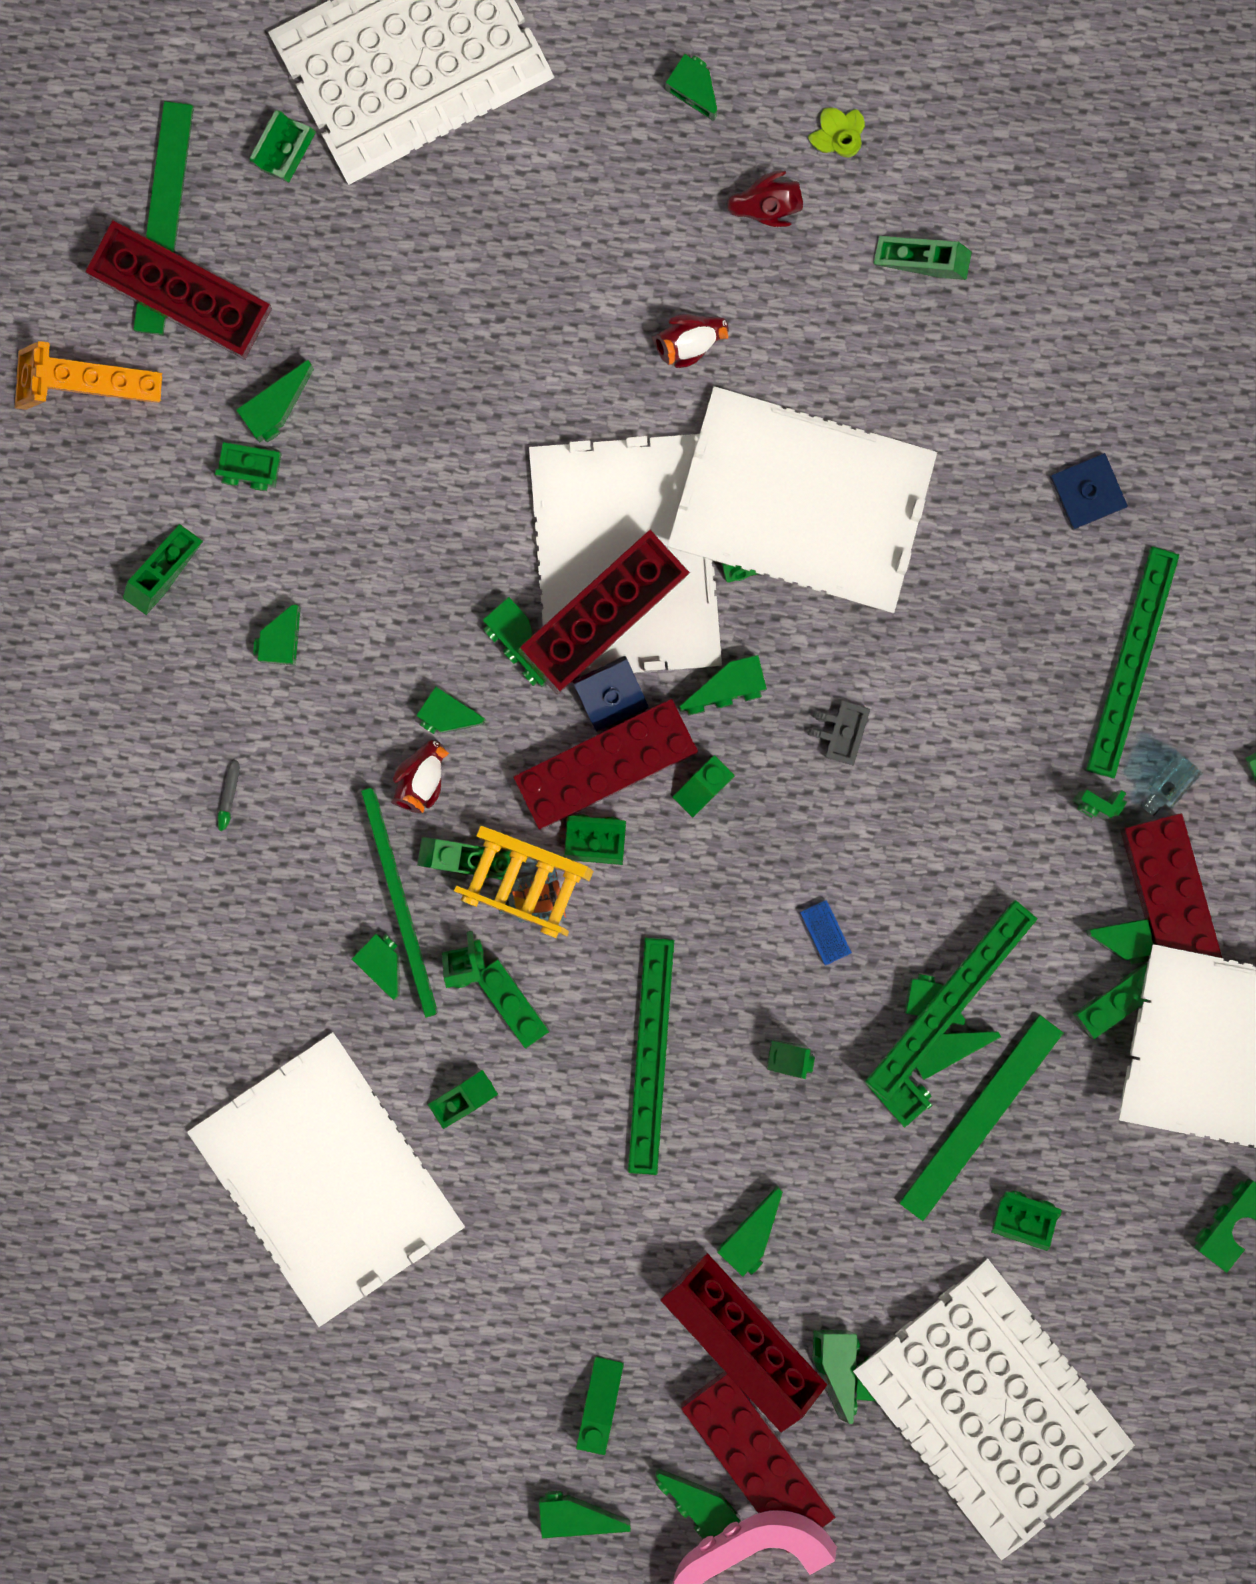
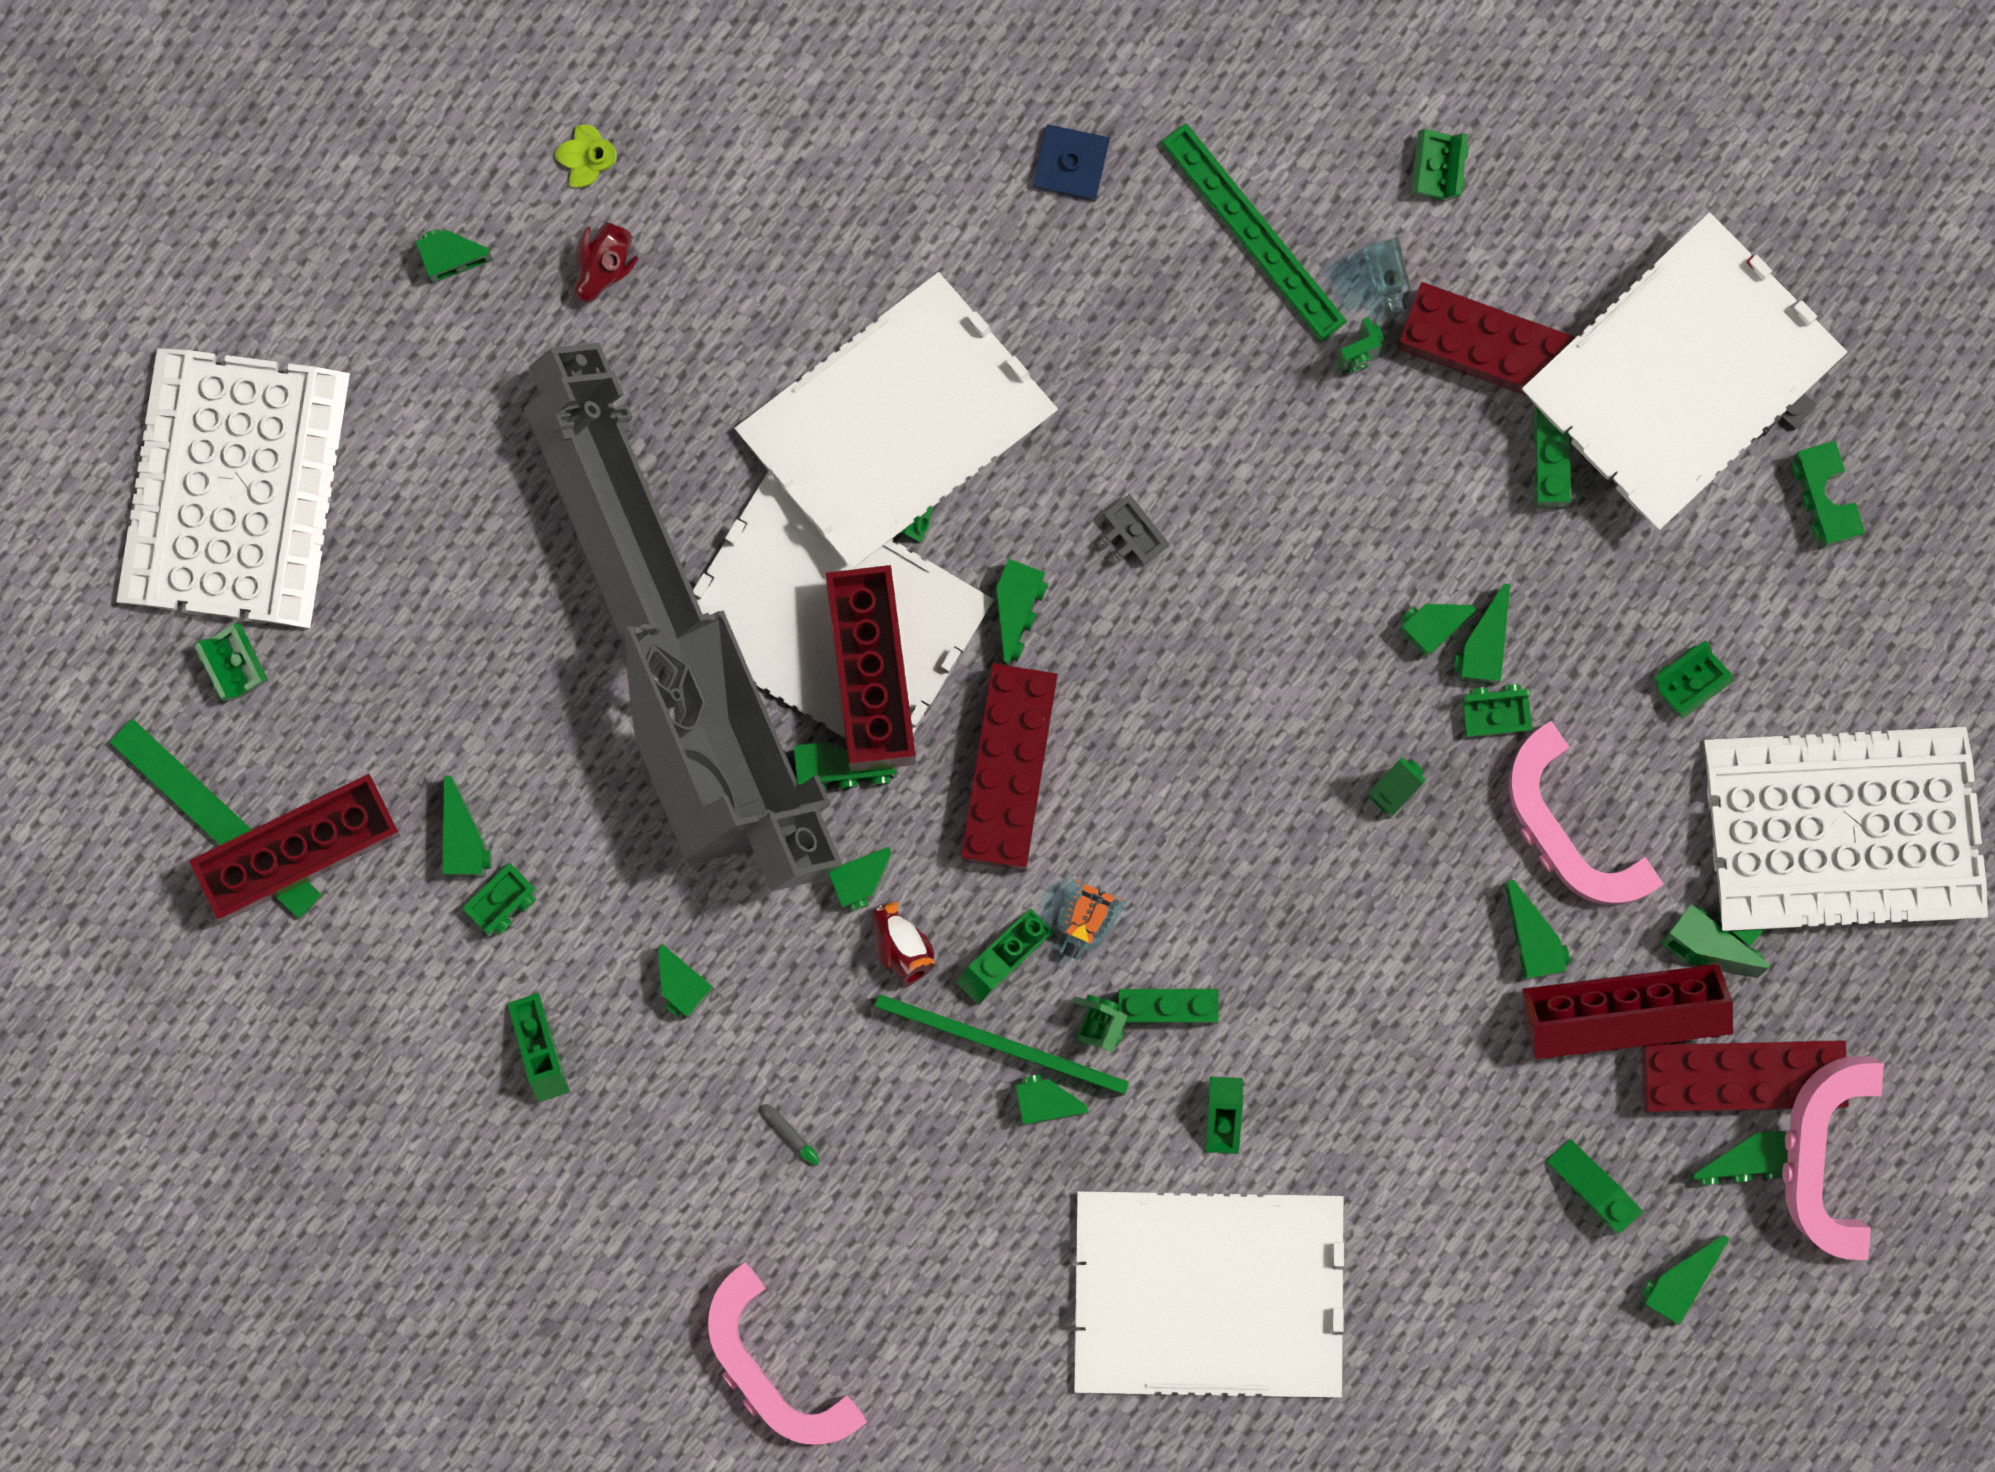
camera: 60 degrees left, 5 degrees down
light orange bracket [15,341,162,410] -> none
yellow fence [454,825,594,938] -> none
green bracket [564,814,626,865] -> none
dark blue plate [572,656,649,732] -> none
green tile [628,938,674,1175] -> none
animal [652,314,729,368] -> none
green slope [672,755,735,818] -> none
blue tile [800,900,852,966] -> none
green tile [864,900,1038,1101] -> none
green slope [874,236,972,280] -> none
green tile [899,1015,1064,1221] -> none
green slope [1086,919,1153,964] -> none
none -> dark grey piece [524,343,843,892]
none -> bright pink arch [708,1262,868,1445]
none -> bright pink arch [1509,721,1664,905]

